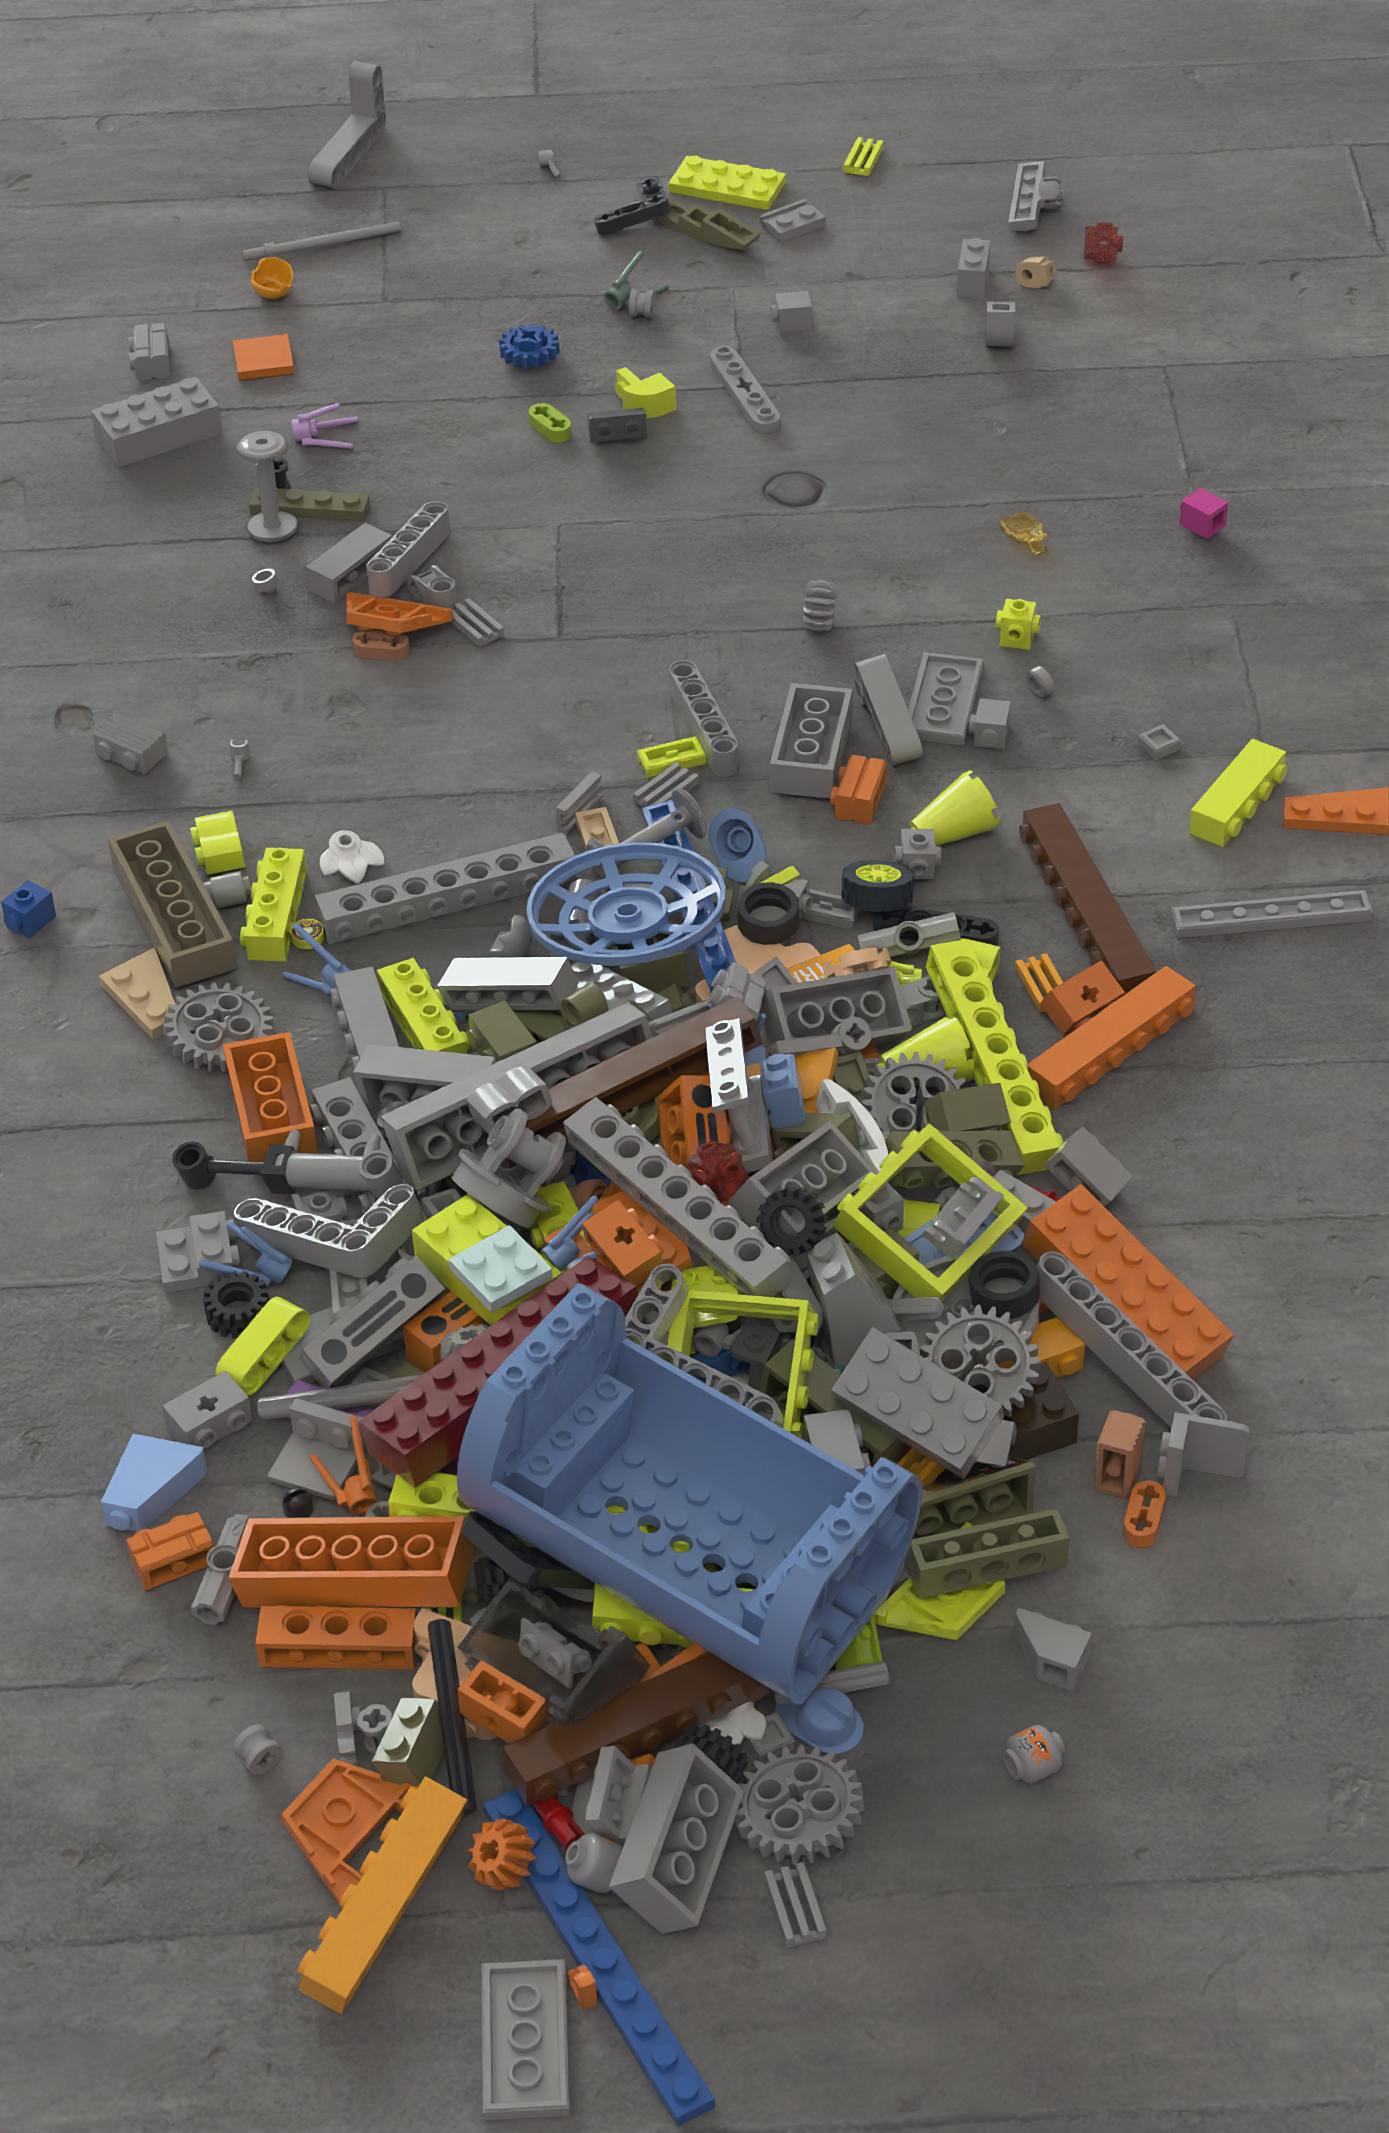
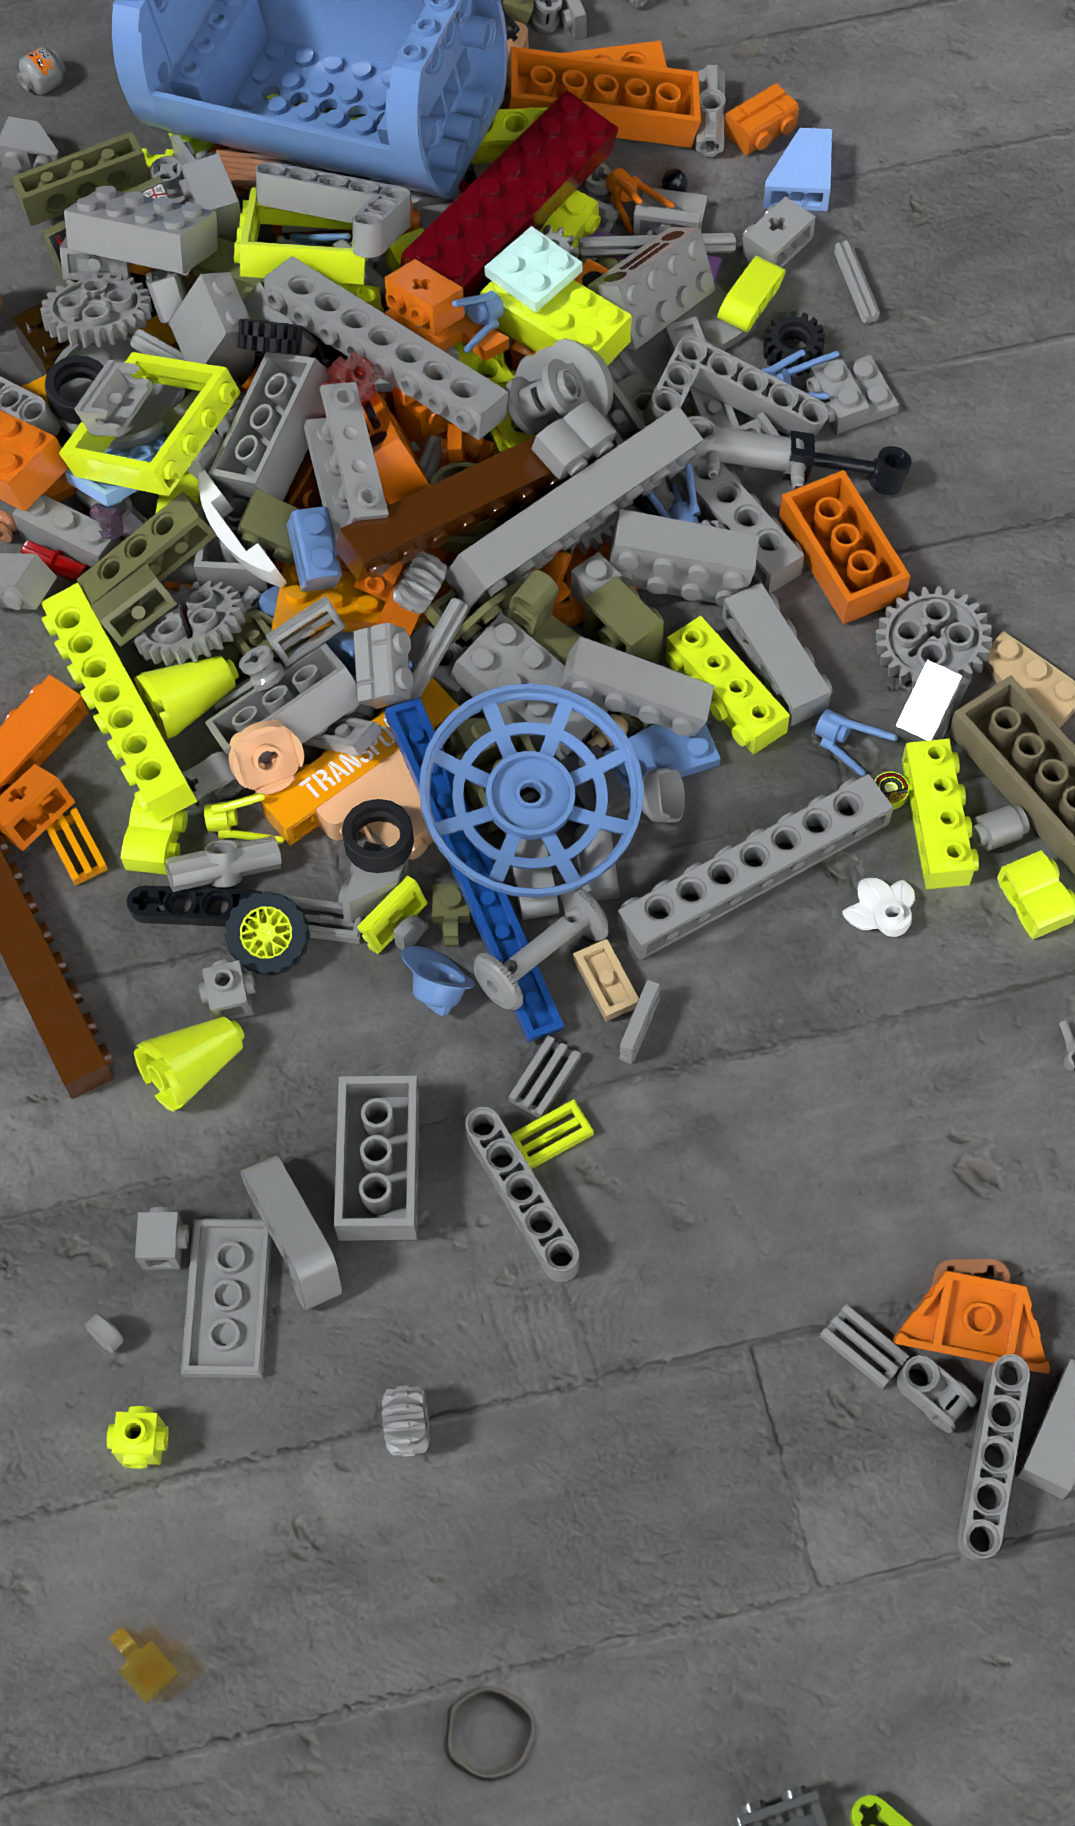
camera: 170 degrees right, 20 degrees up
orange brick [830,755,887,825] -> none
none -> light grey axle [834,240,880,324]
none -> hinge [896,660,971,741]

